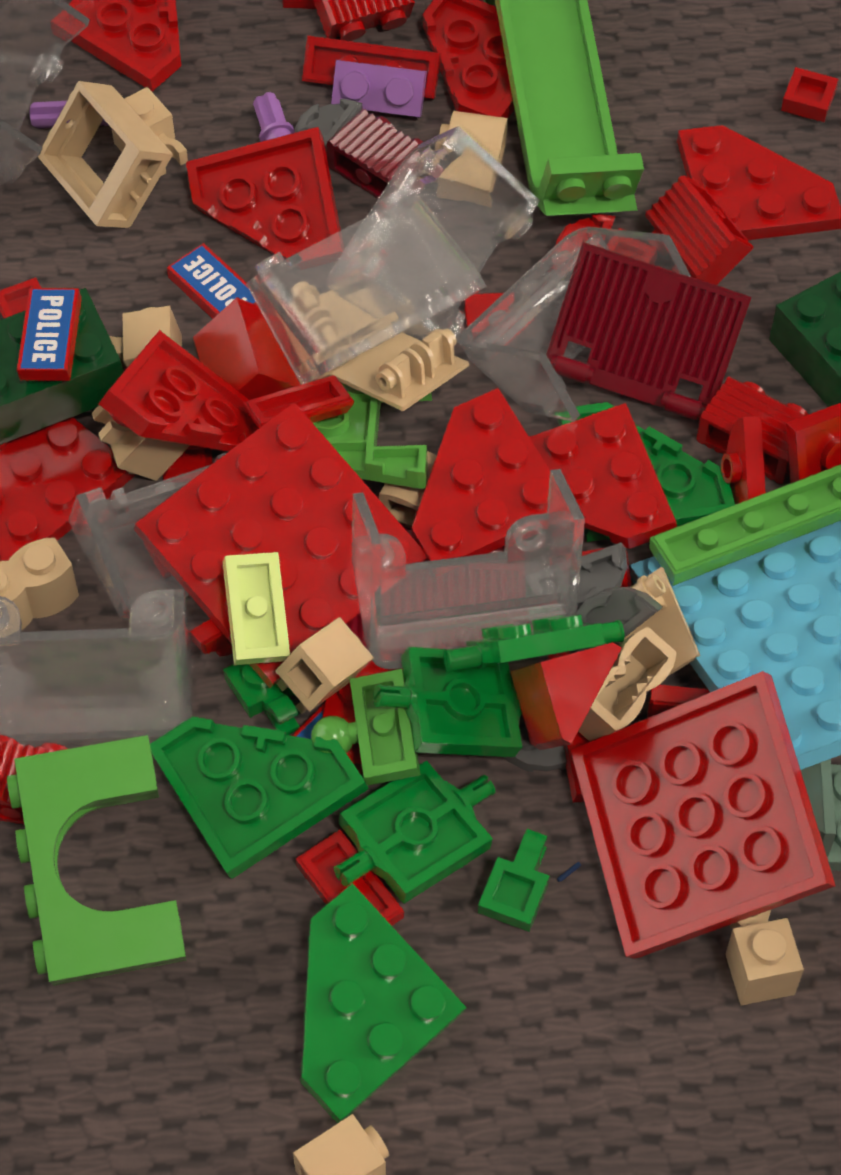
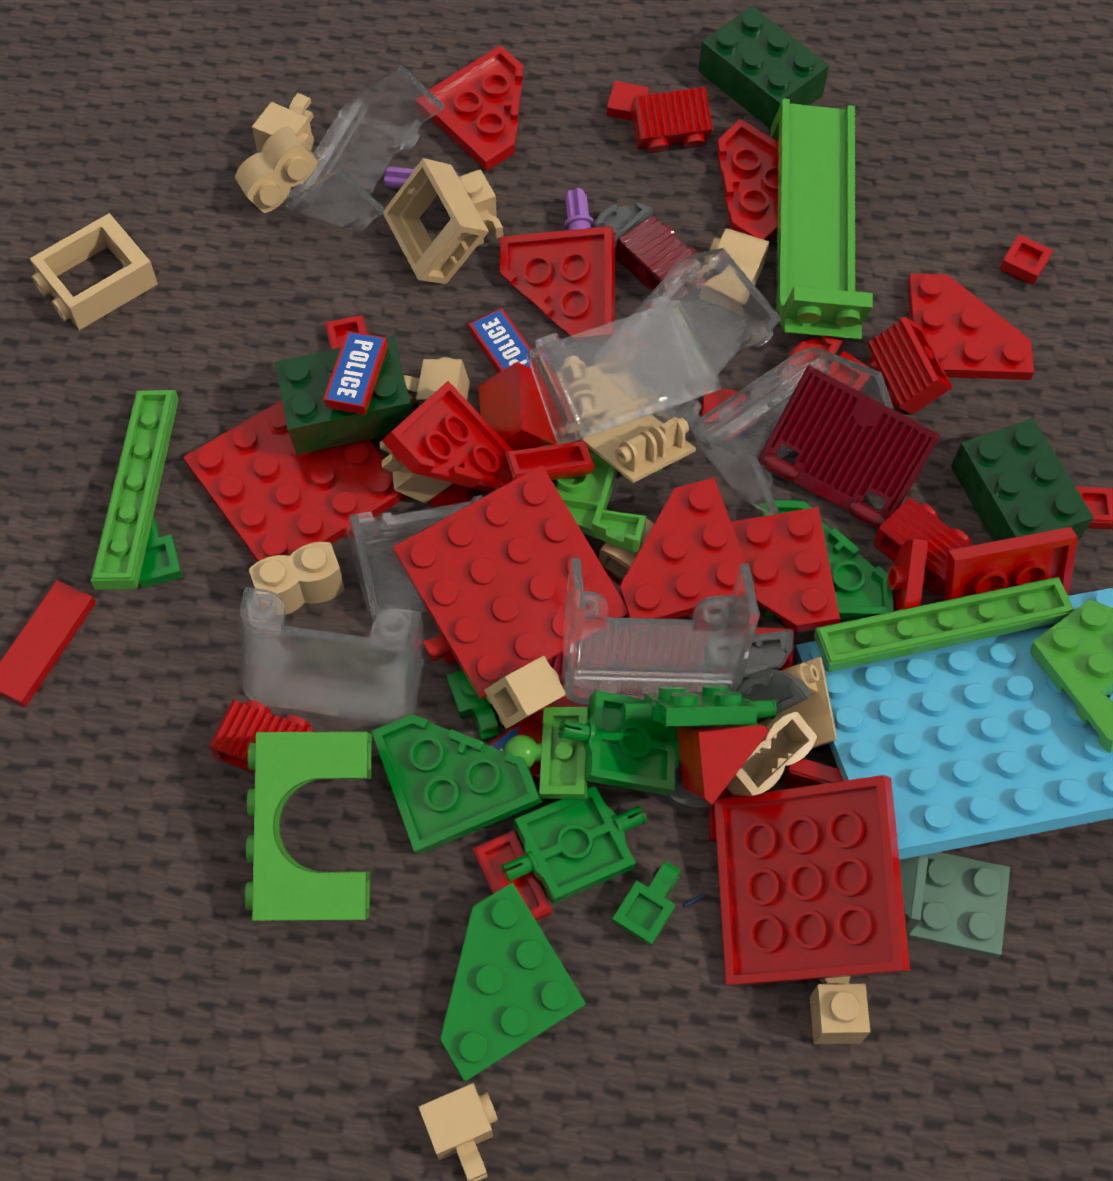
camera: 10 degrees right, 5 degrees up
yellowish green plate [223,552,290,665] -> none
red tile [302,36,441,99] -> none
medium lavender plate [331,60,427,117] -> none

